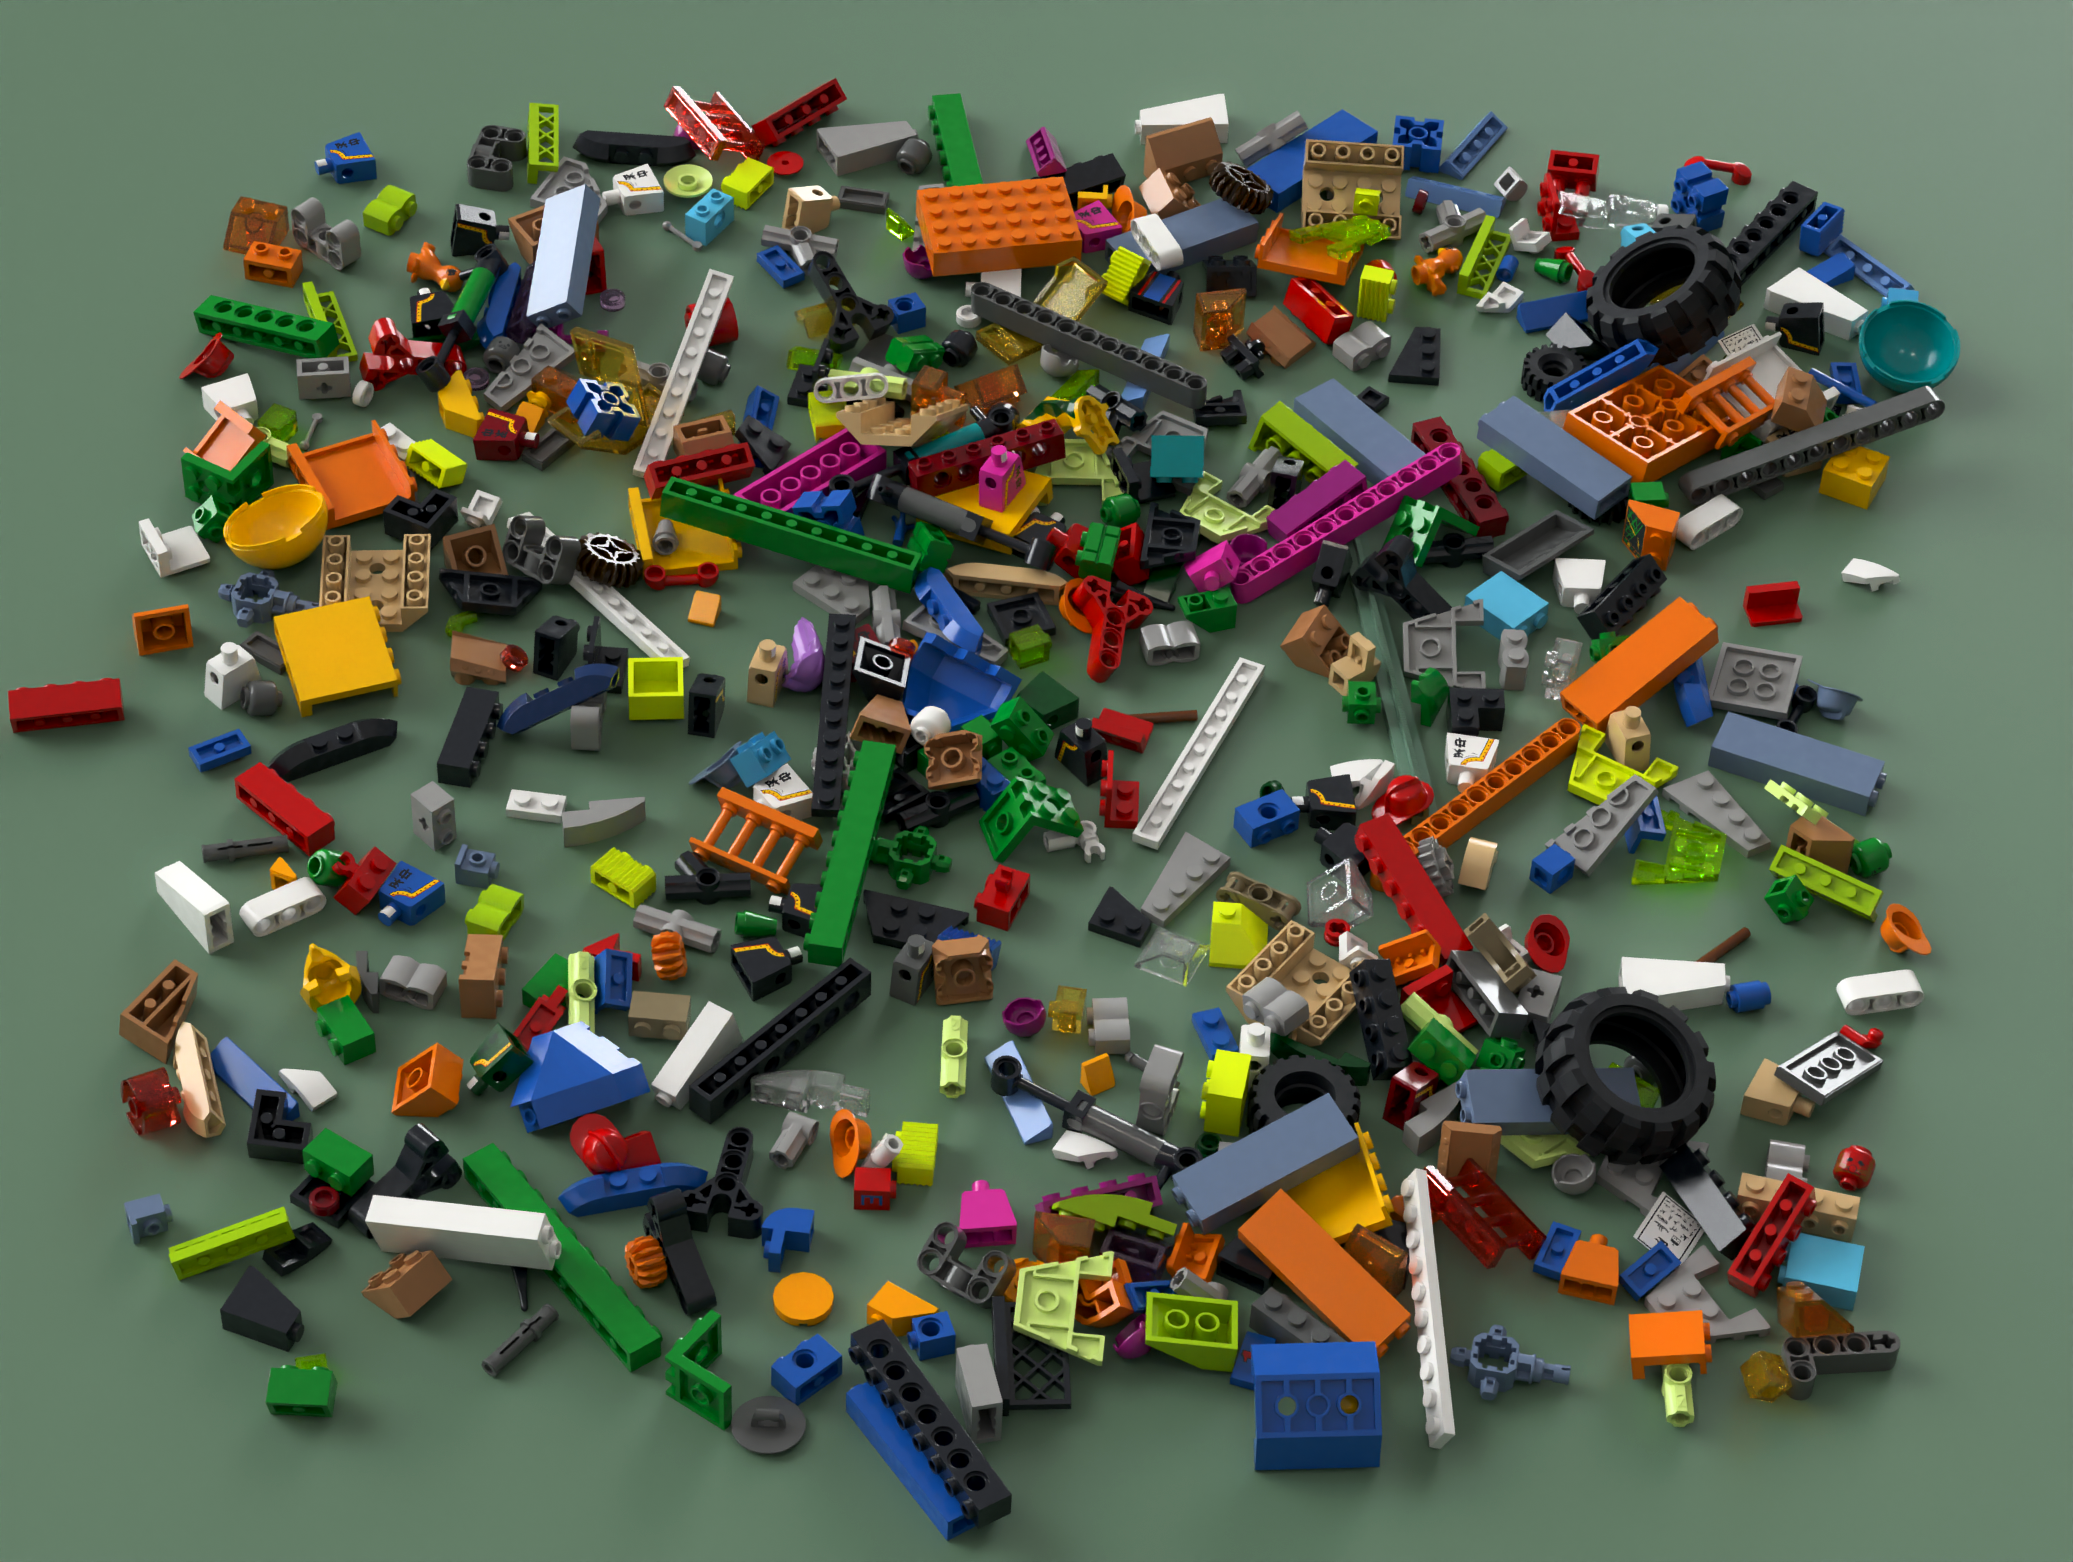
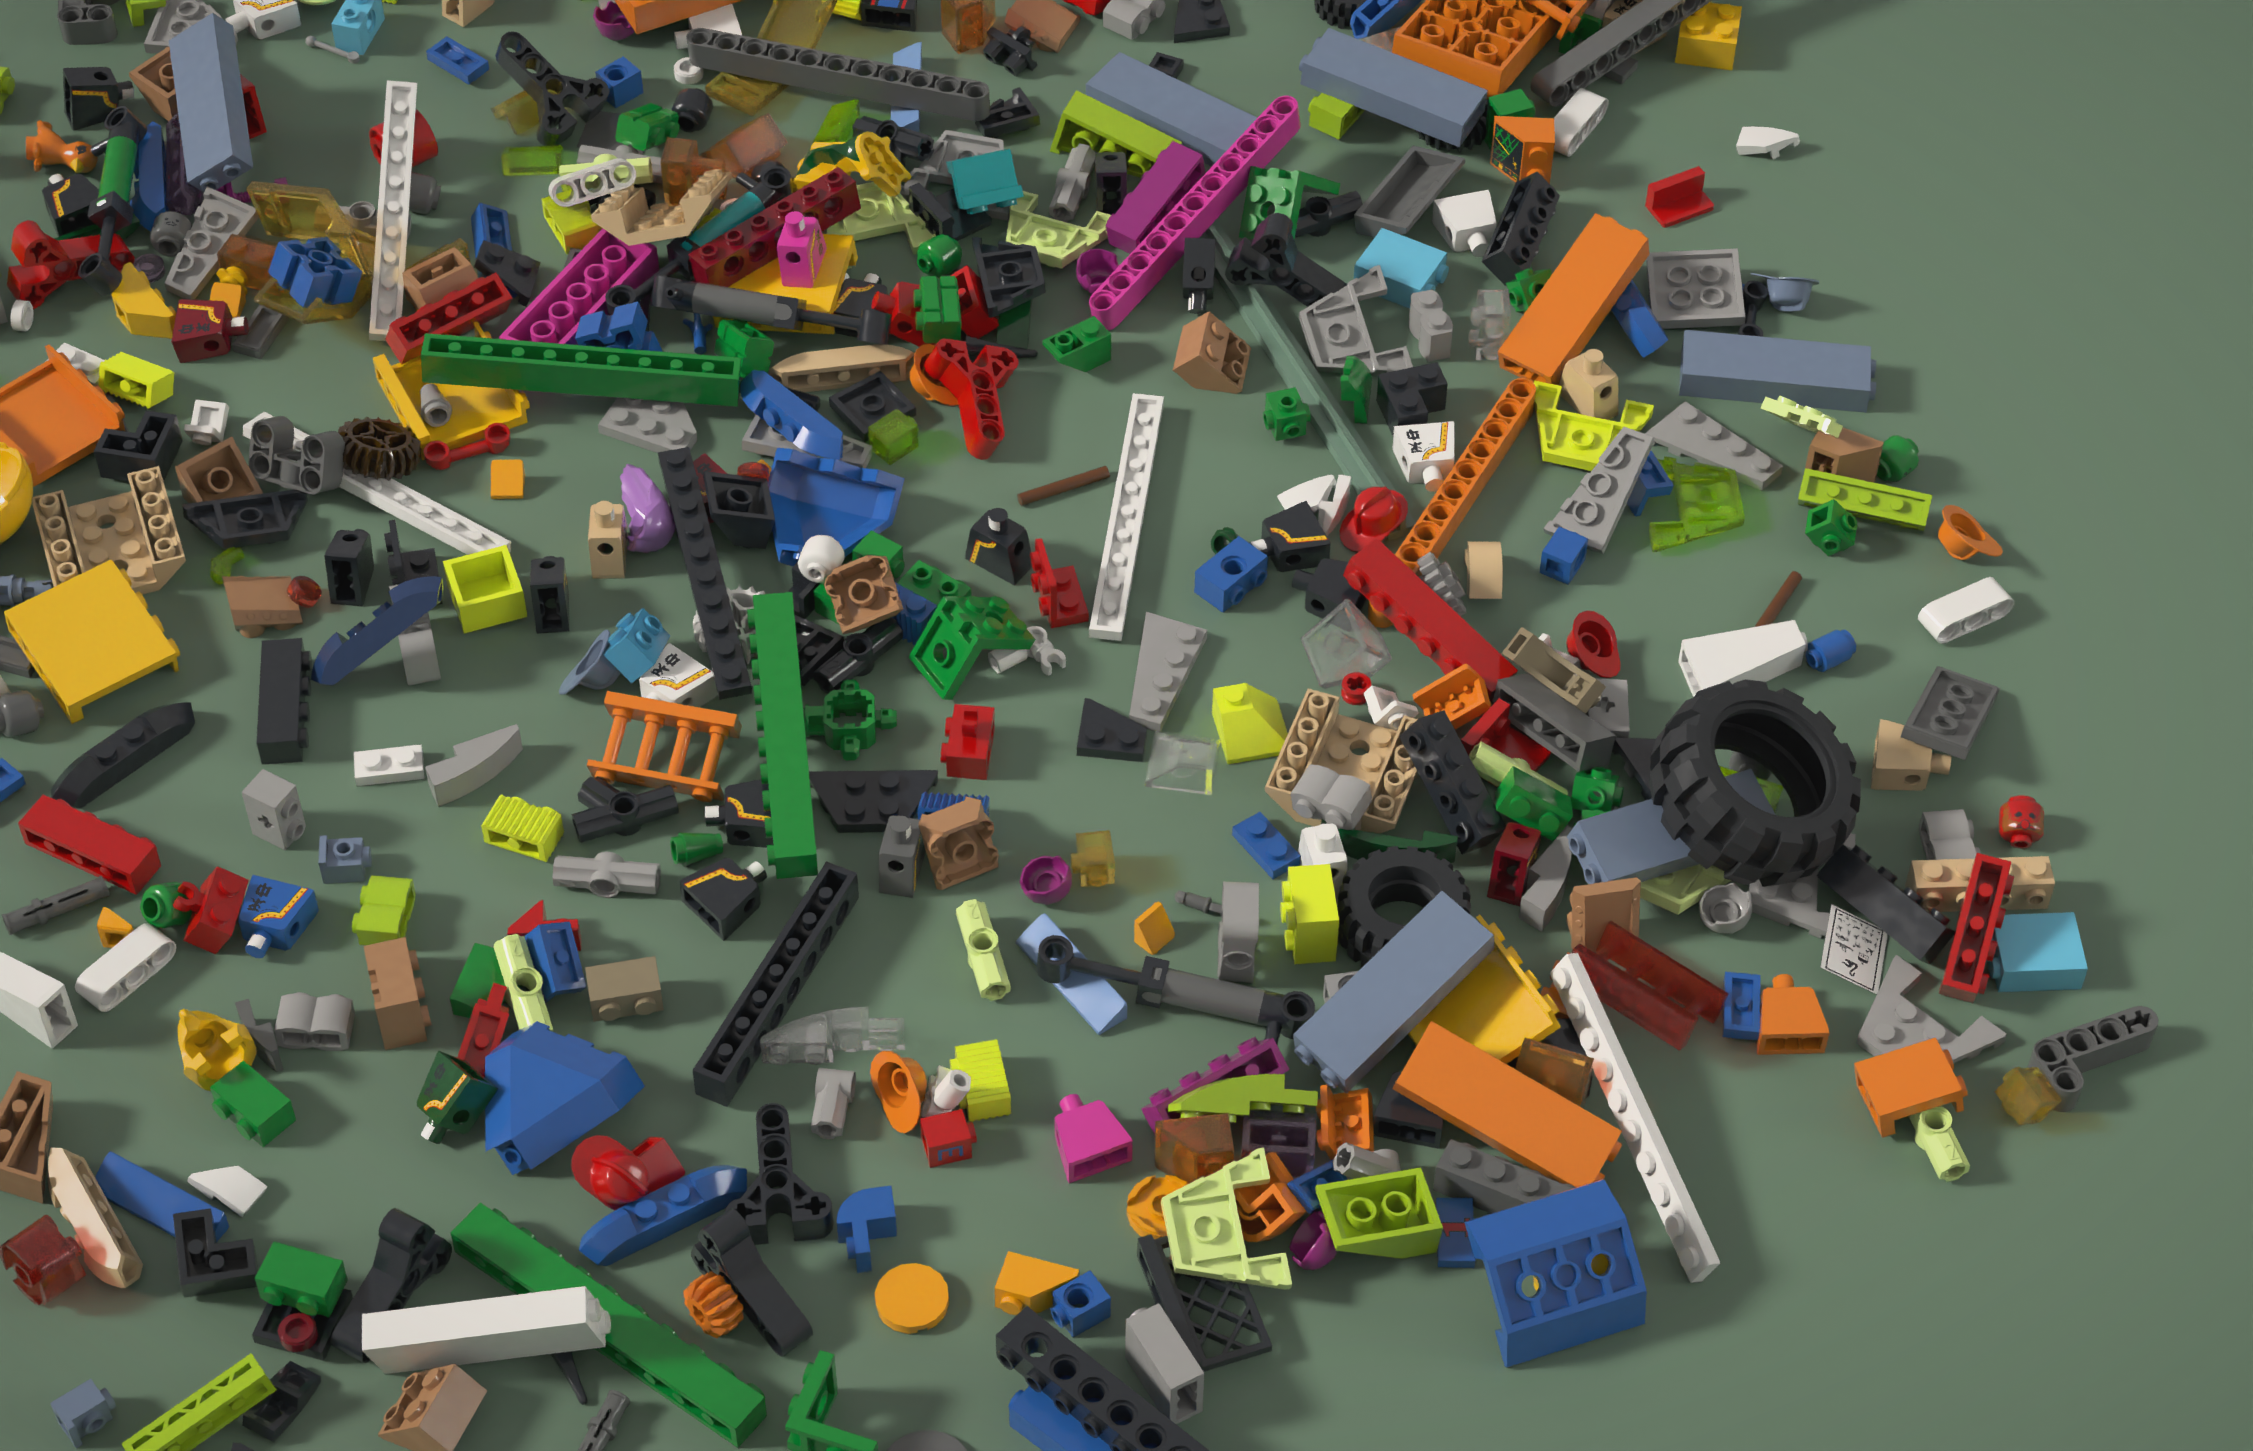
camera: 15 degrees left, 5 degrees up
orange slope [391,1042,463,1117] -> none
clear purple tile [600,289,625,312] -> none
orange gear [651,931,688,981] -> none
white slope [651,1001,743,1110] -> none
light grey piece [761,225,839,276] -> none
blue brick [771,1333,842,1406] -> none
black bracket [787,338,834,408] -> none
medium nougat slope [850,694,911,754] -> none
light grey piece [872,585,901,648] -> none
dark grey beam [917,1221,1016,1309] -> none
green brick [990,696,1054,762] -> none
dark green torso [1016,671,1079,730] -> none
light grey hair [1040,344,1079,377] -> none
white slope [1052,1130,1118,1169] -> none
light grey brick [1086,997,1130,1055] -> none
red panel [1092,708,1154,754] -> none
light grey brick [1139,621,1201,666] -> none
dark pink torso [1183,540,1240,593] -> none
dark green plate [1195,1132,1222,1159] -> none
dark tan piece [1216,871,1301,931] -> none
tan brick [1328,632,1381,696] -> none
dark red brick [1411,416,1509,538] -> none
sand blue piece [1450,1325,1571,1401] -> none
blue plate [1618,1241,1682,1301] -> none
clear orange slope [1777,1281,1854,1338] -> none
red arm [1840,1025,1884,1049] -> none

